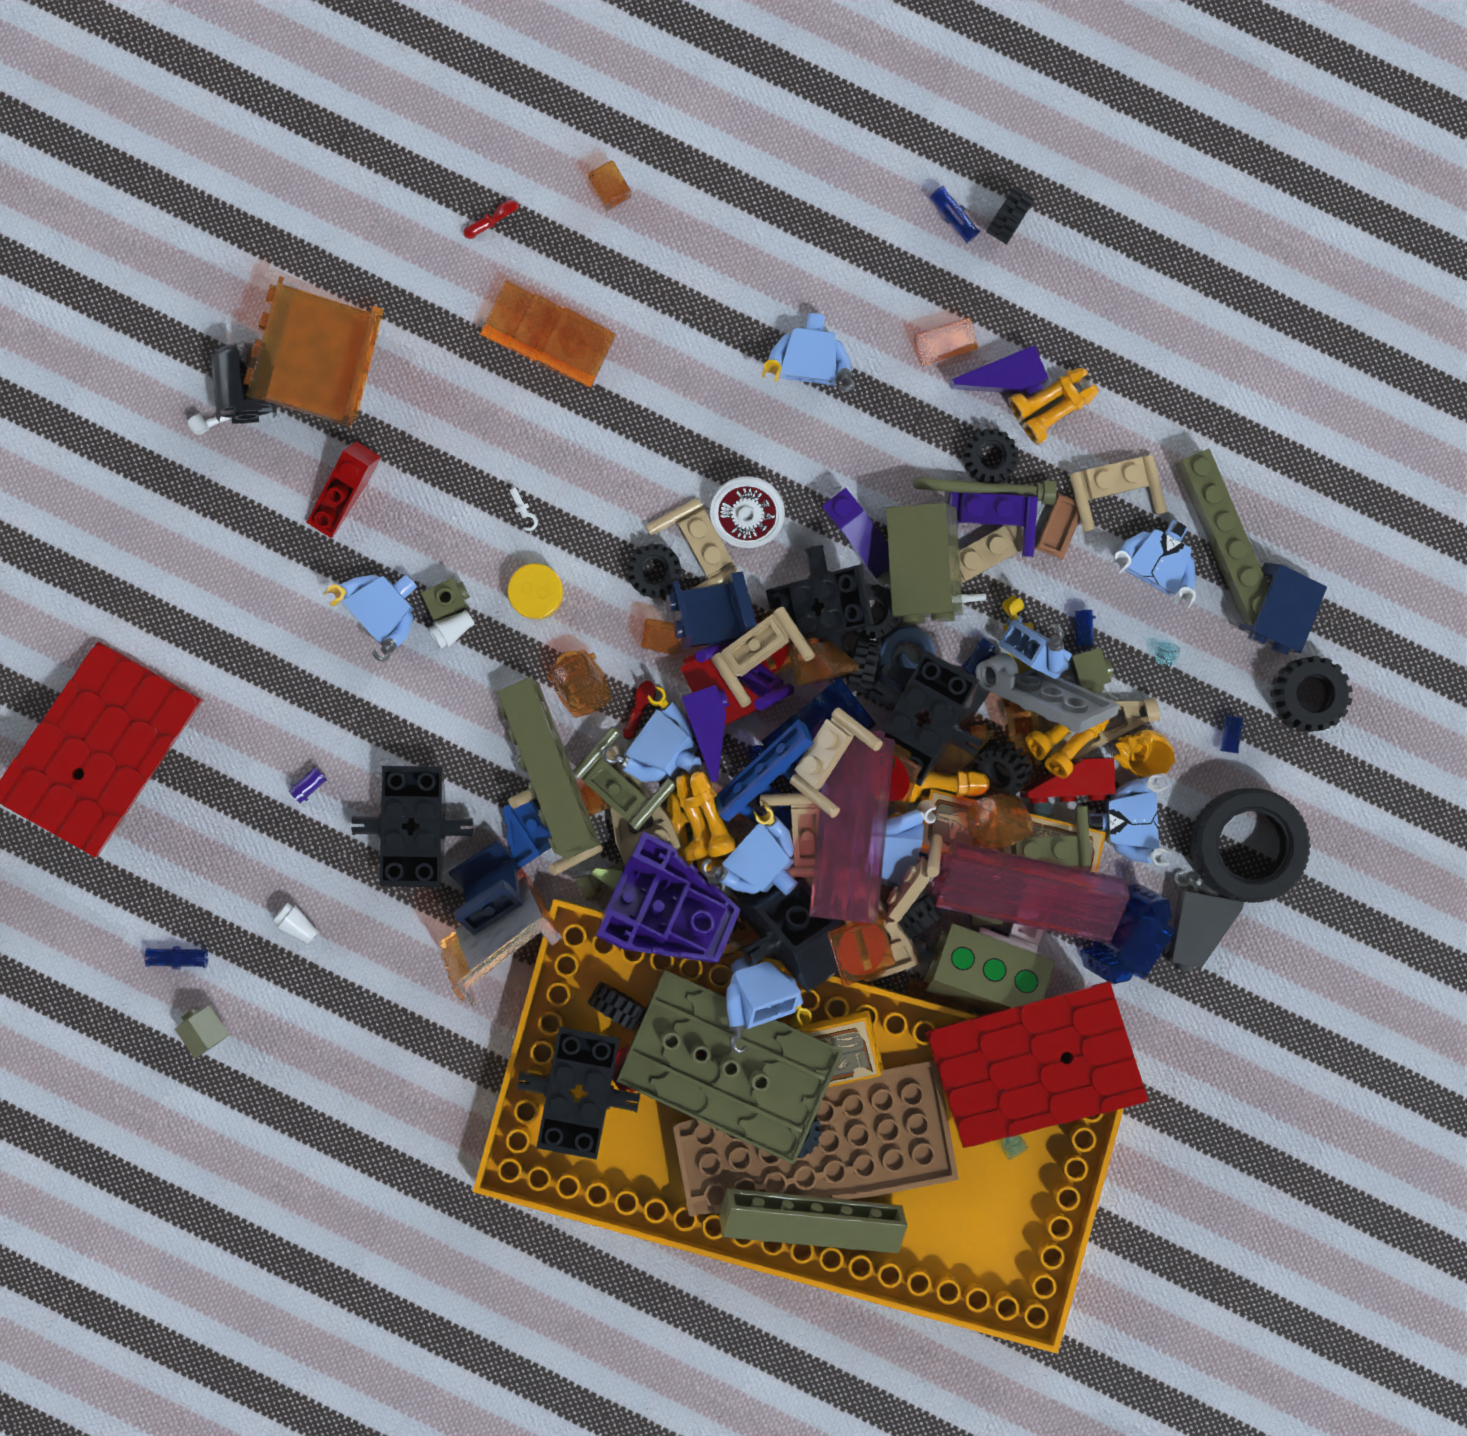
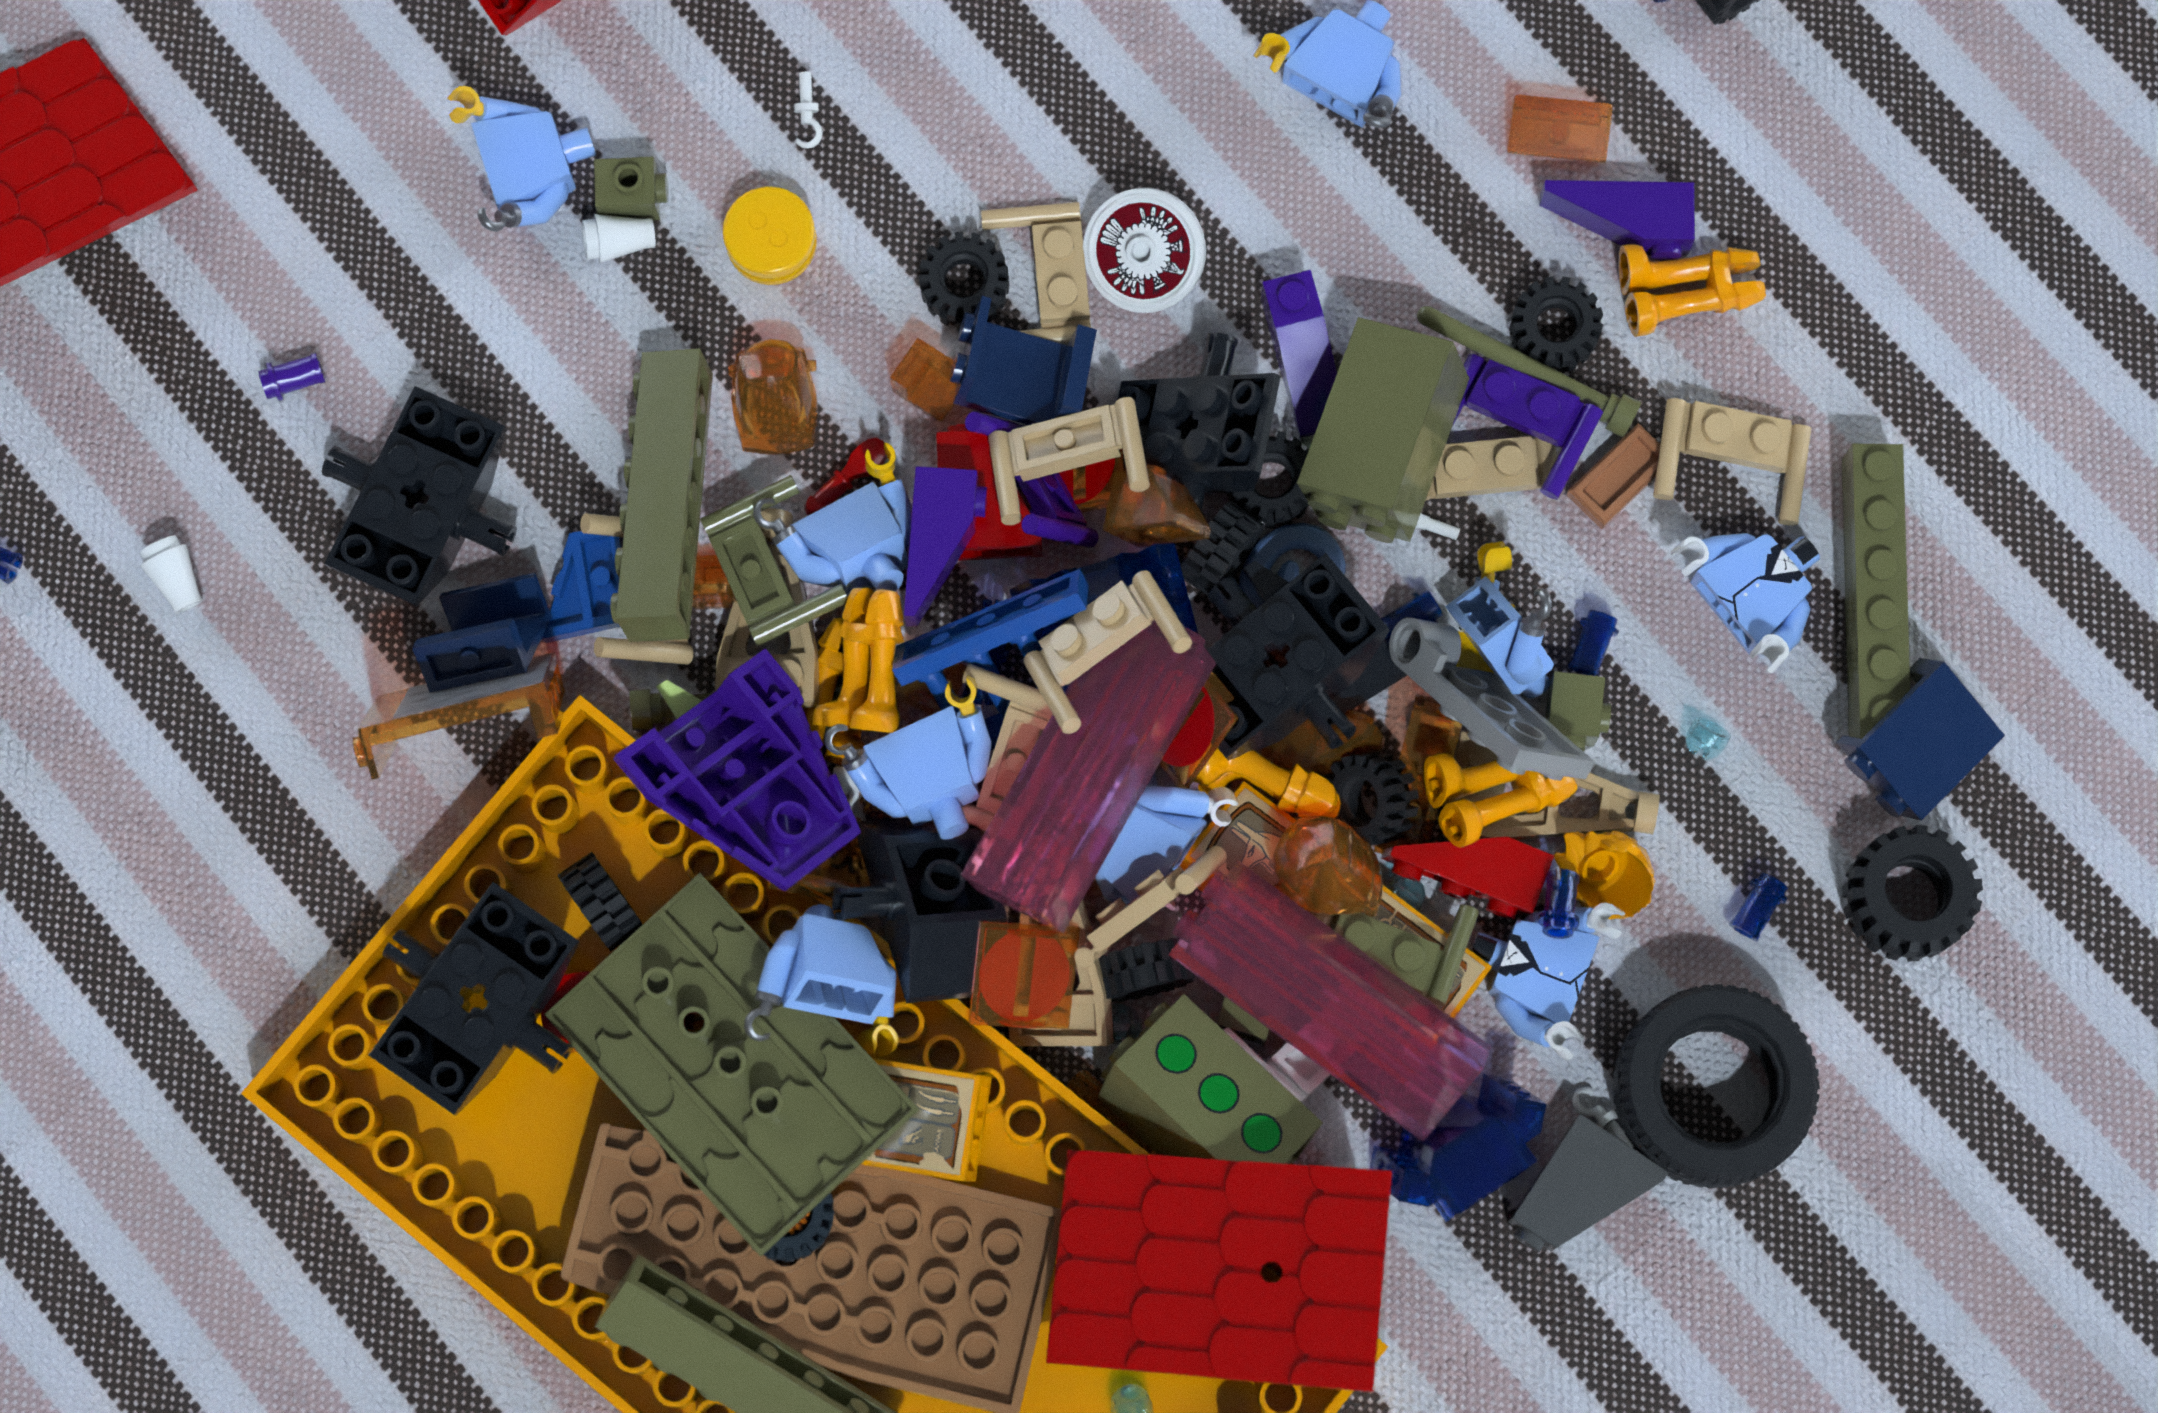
camera: 30 degrees right, 10 degrees down
none -> clear blue pin [1538,869,1580,939]

